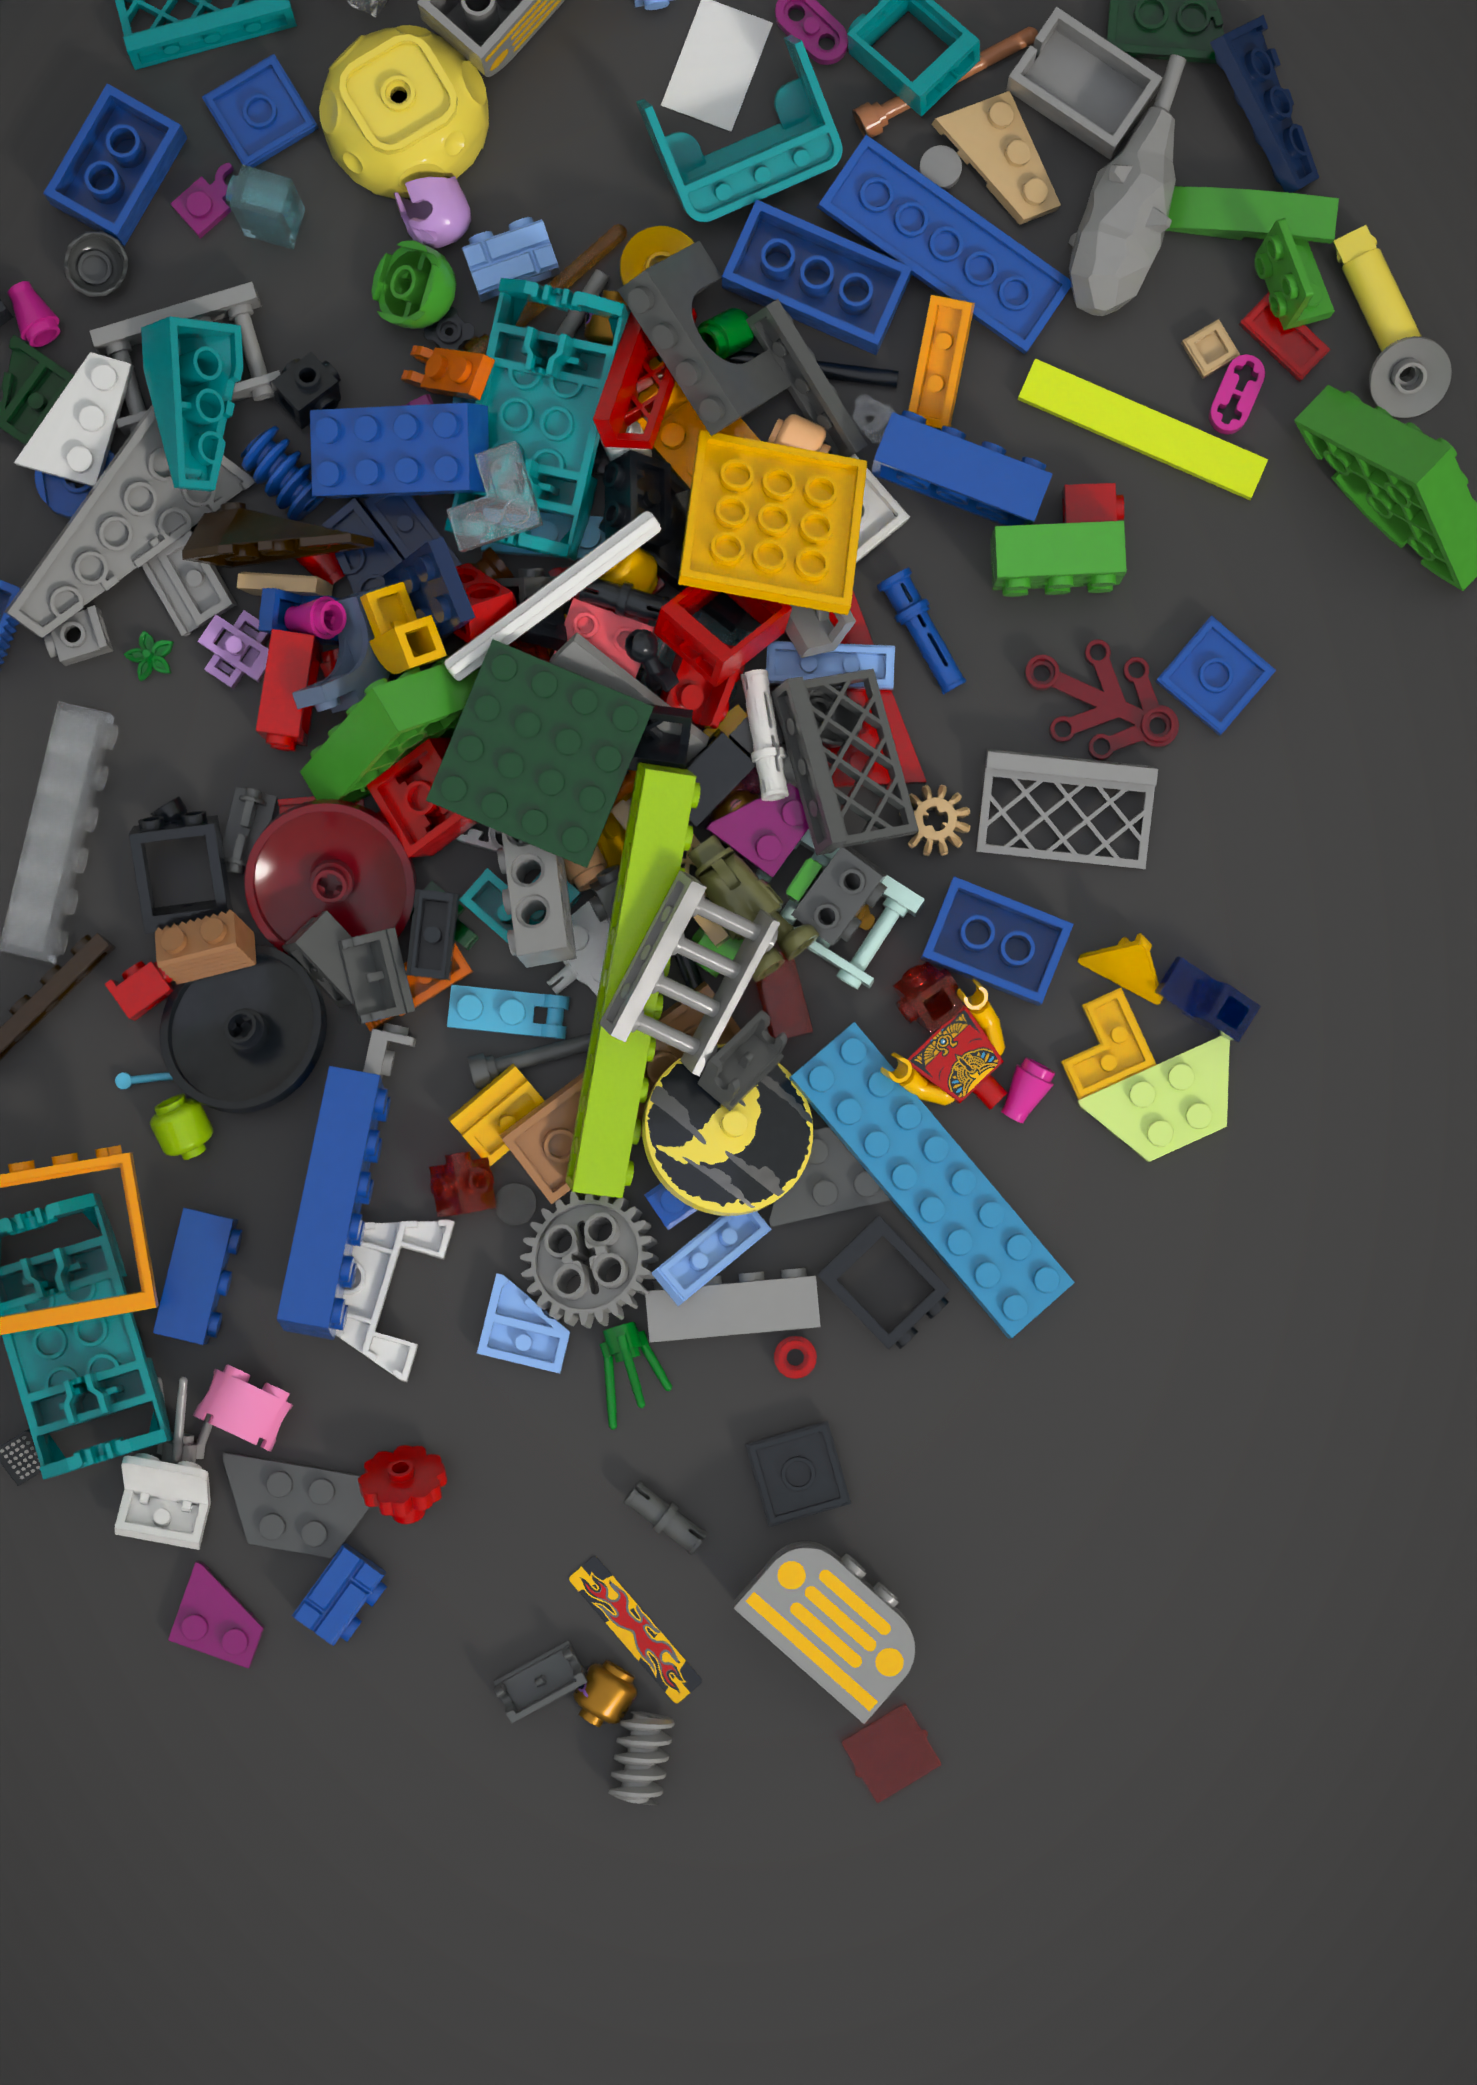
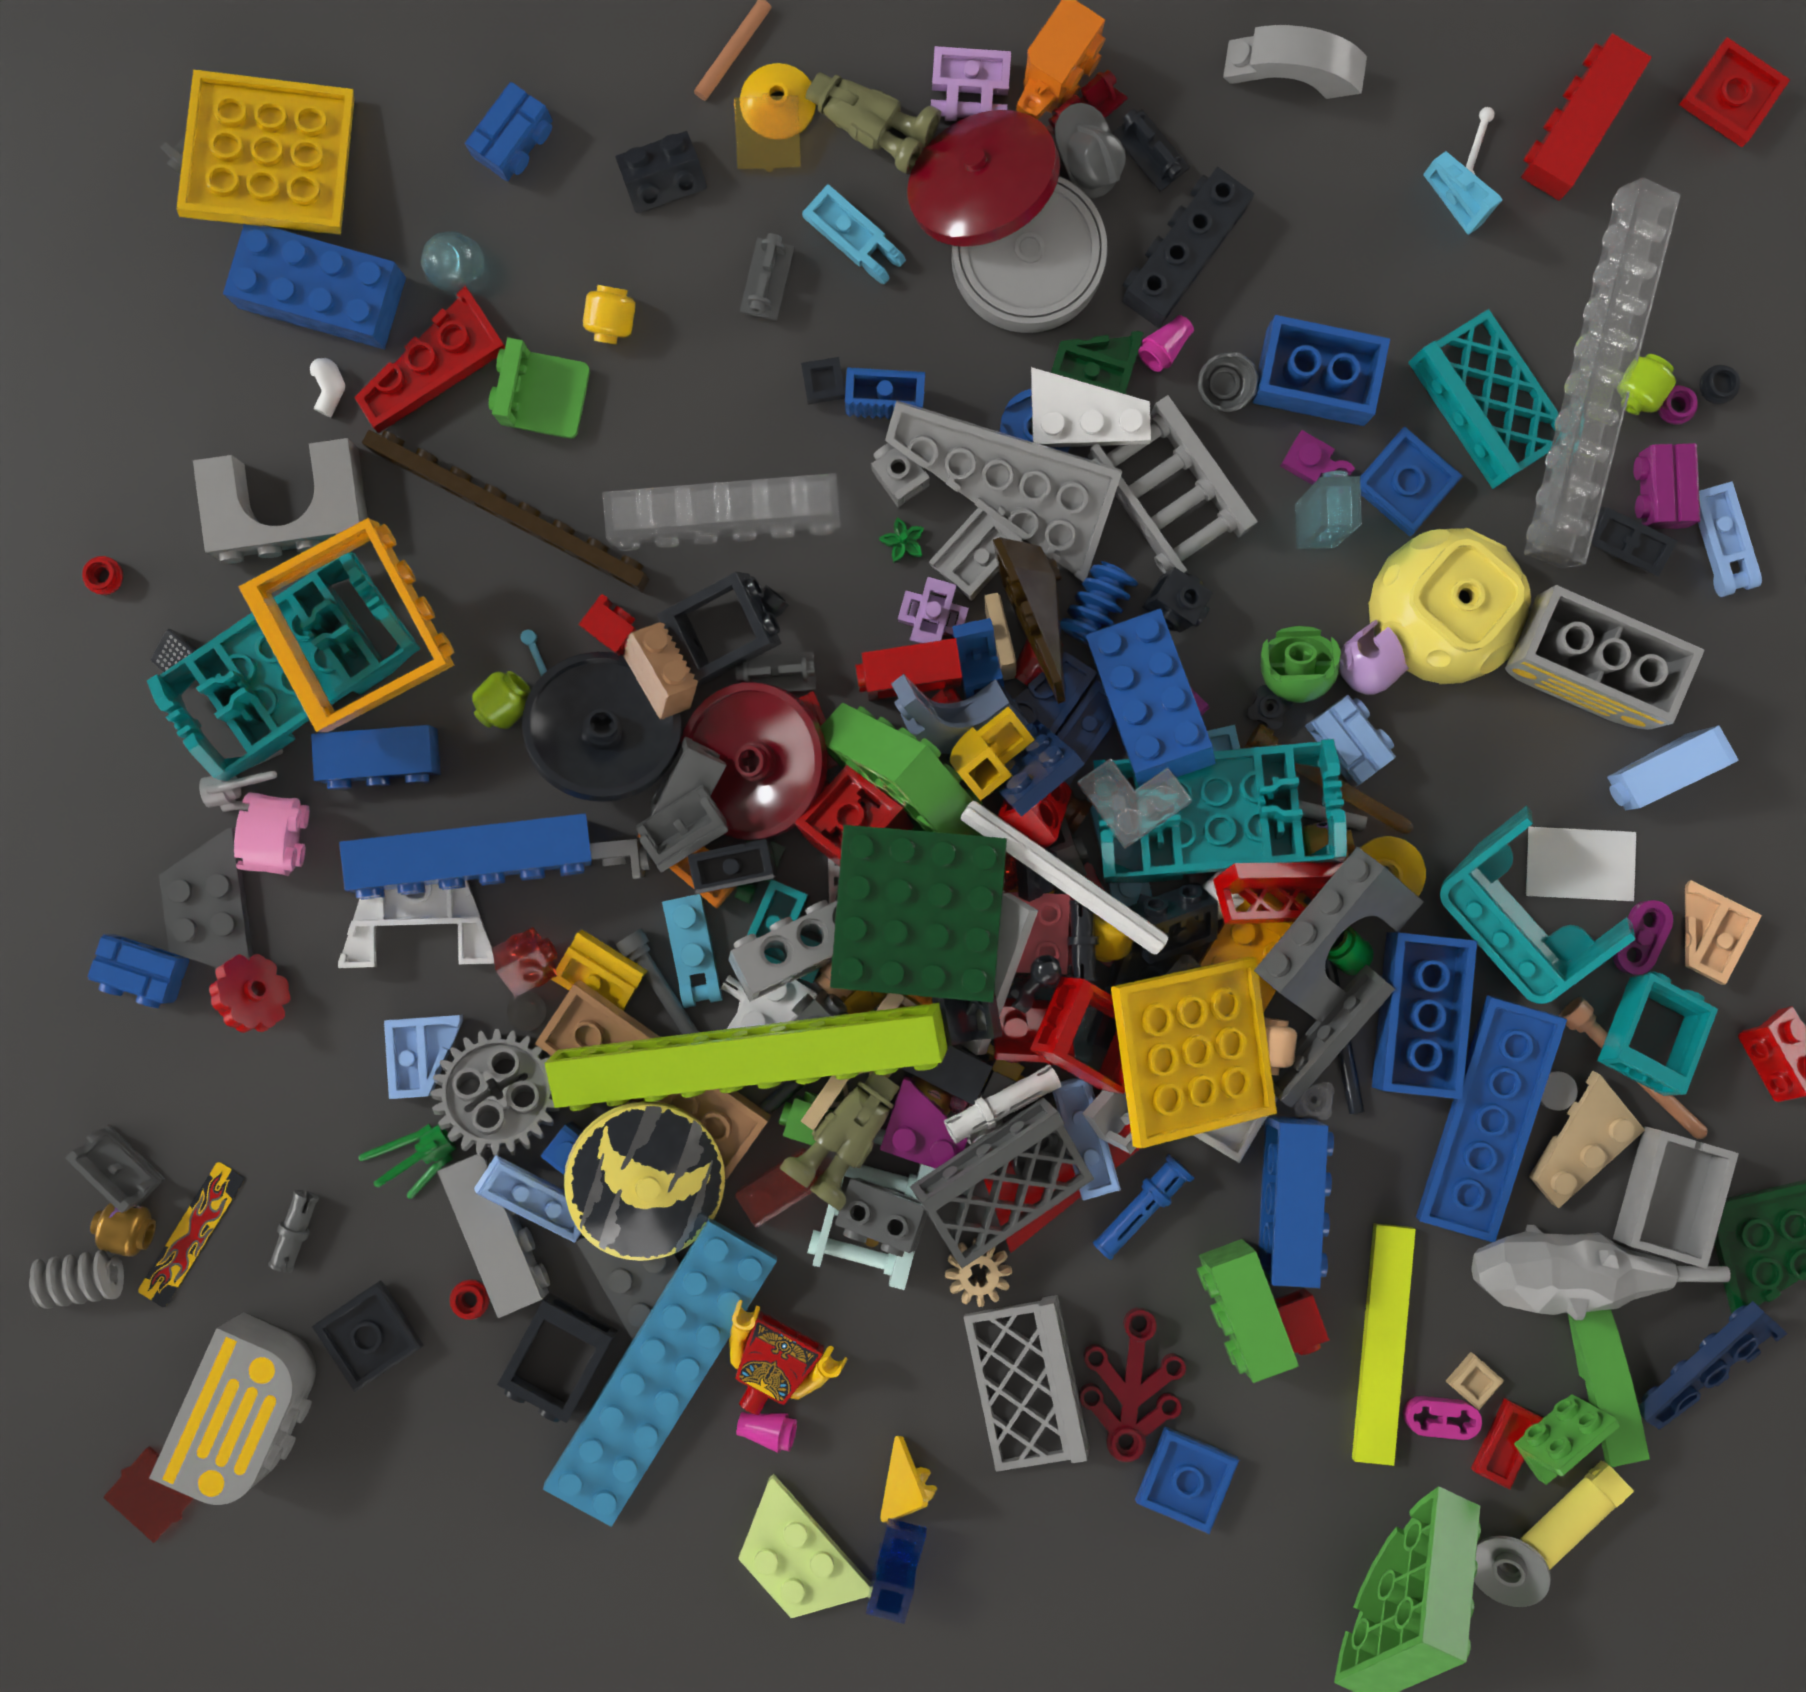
camera: 65 degrees right, 0 degrees up
white bracket [114,1453,211,1550] -> none
teal wedge [141,316,243,492] -> none
magenta wing [168,1561,265,1669] -> none
dark pink cone [284,596,346,639] -> none
orange hinge [401,345,495,400] -> none
light grey fence [599,870,780,1076] -> none
dark grey hinge [697,1010,787,1111] -> none
bright green tile [786,858,823,905] -> none
clear red brick [892,961,965,1033] -> none
light orange plate [908,295,975,429] -> none
blue brick [920,877,1074,1006] -> none
yellow tile [1061,988,1157,1100] -> none

